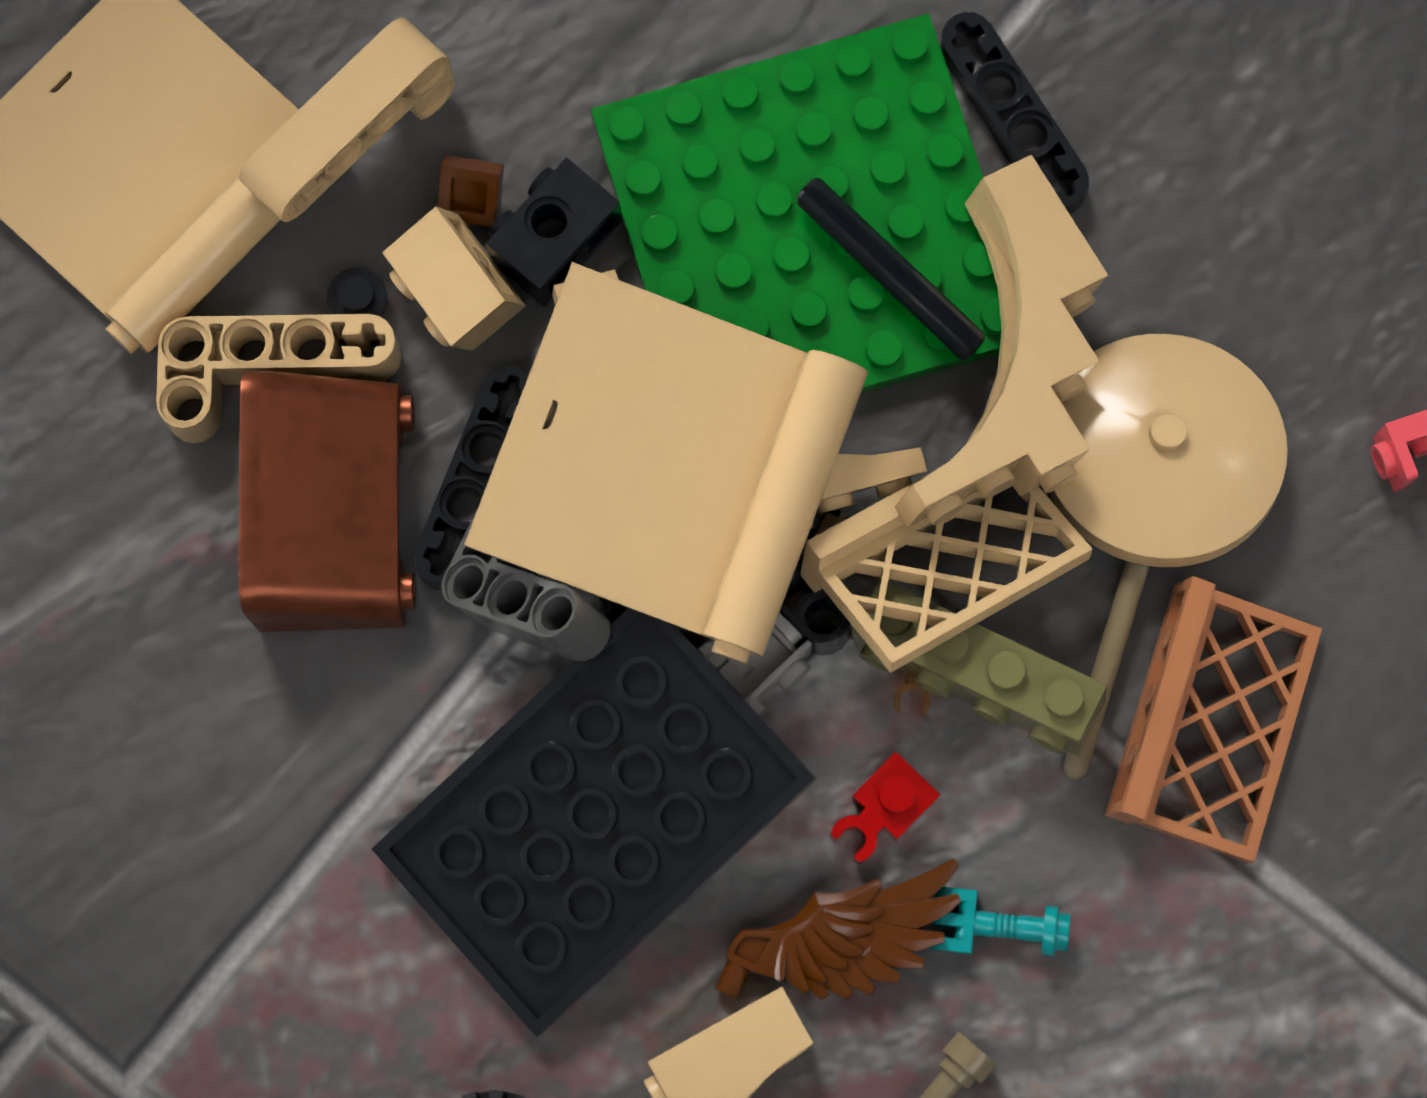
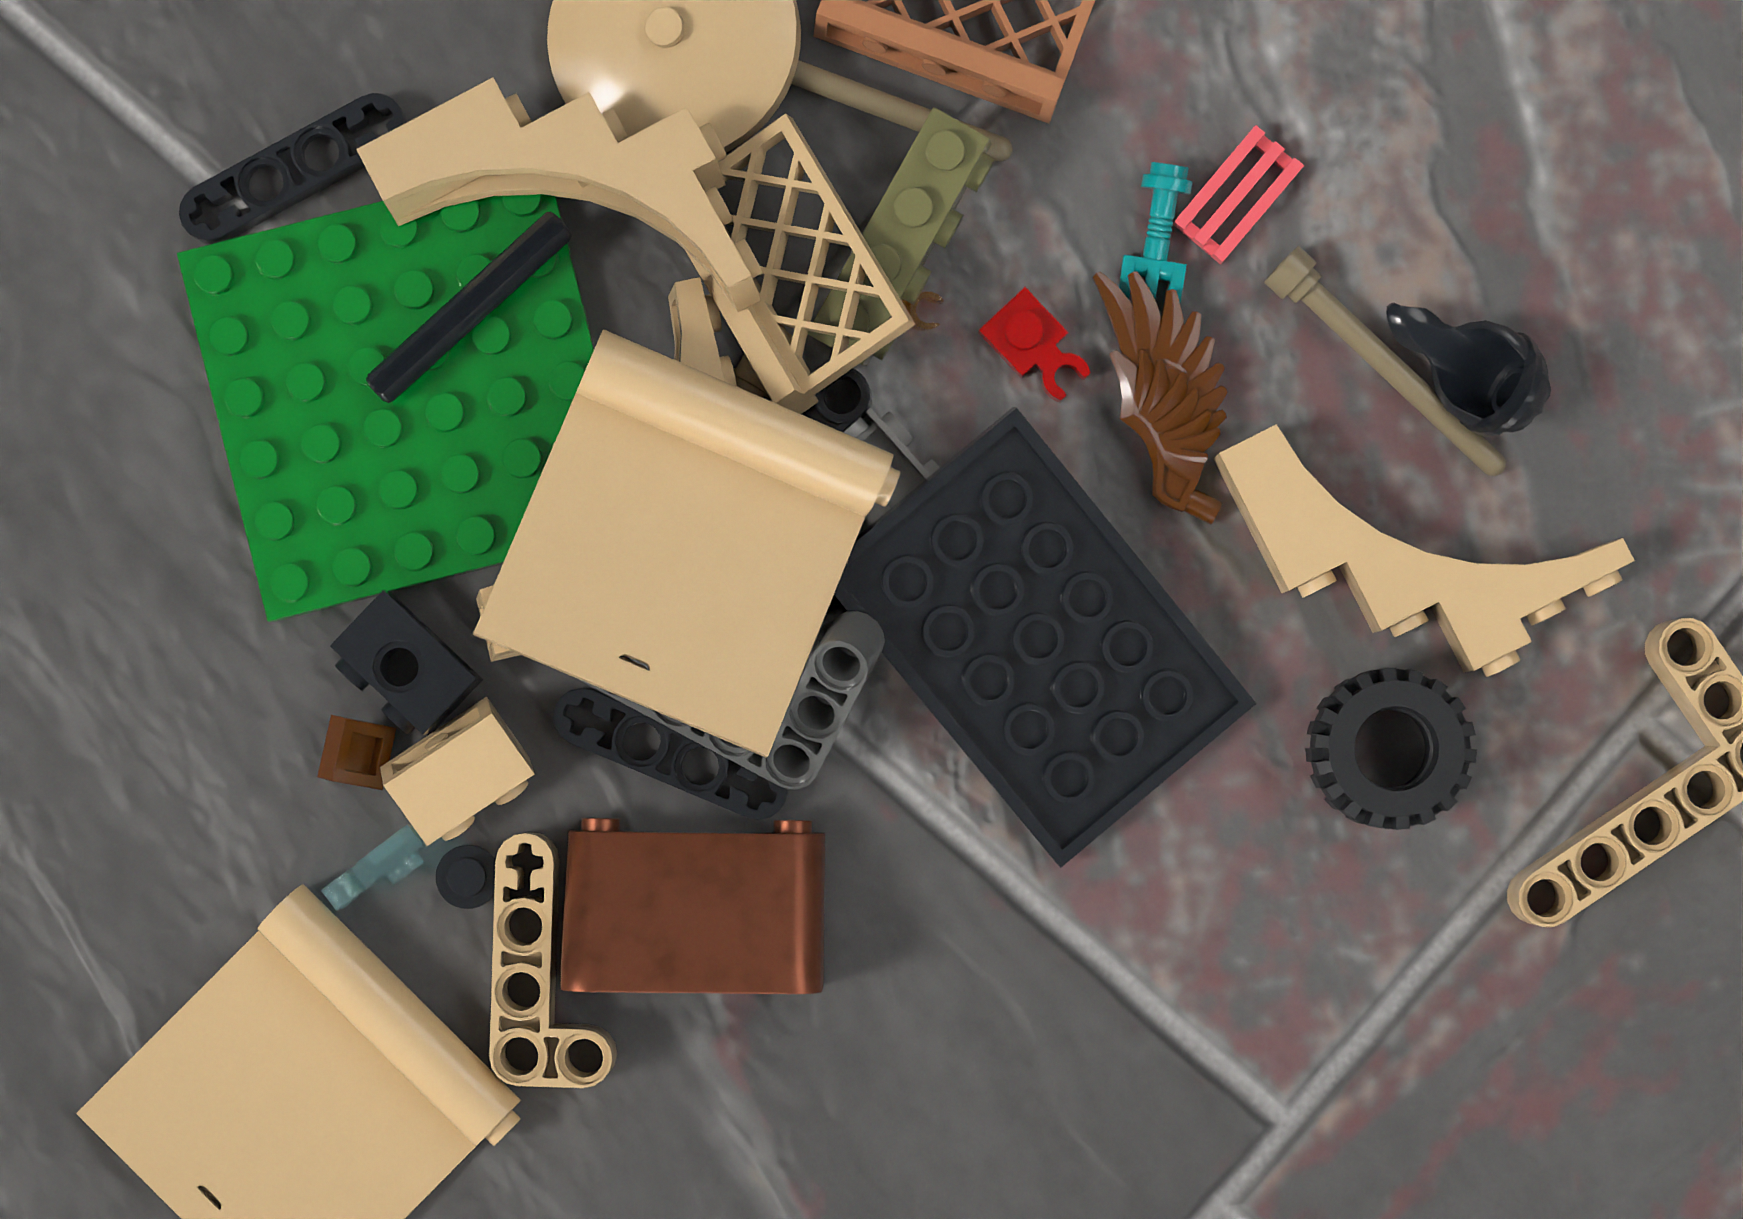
camera: 90 degrees left, 10 degrees up
tan beam [239,17,455,222] -> none
none -> clear light blue plate [321,824,427,911]
none -> coral tile [1173,125,1304,265]

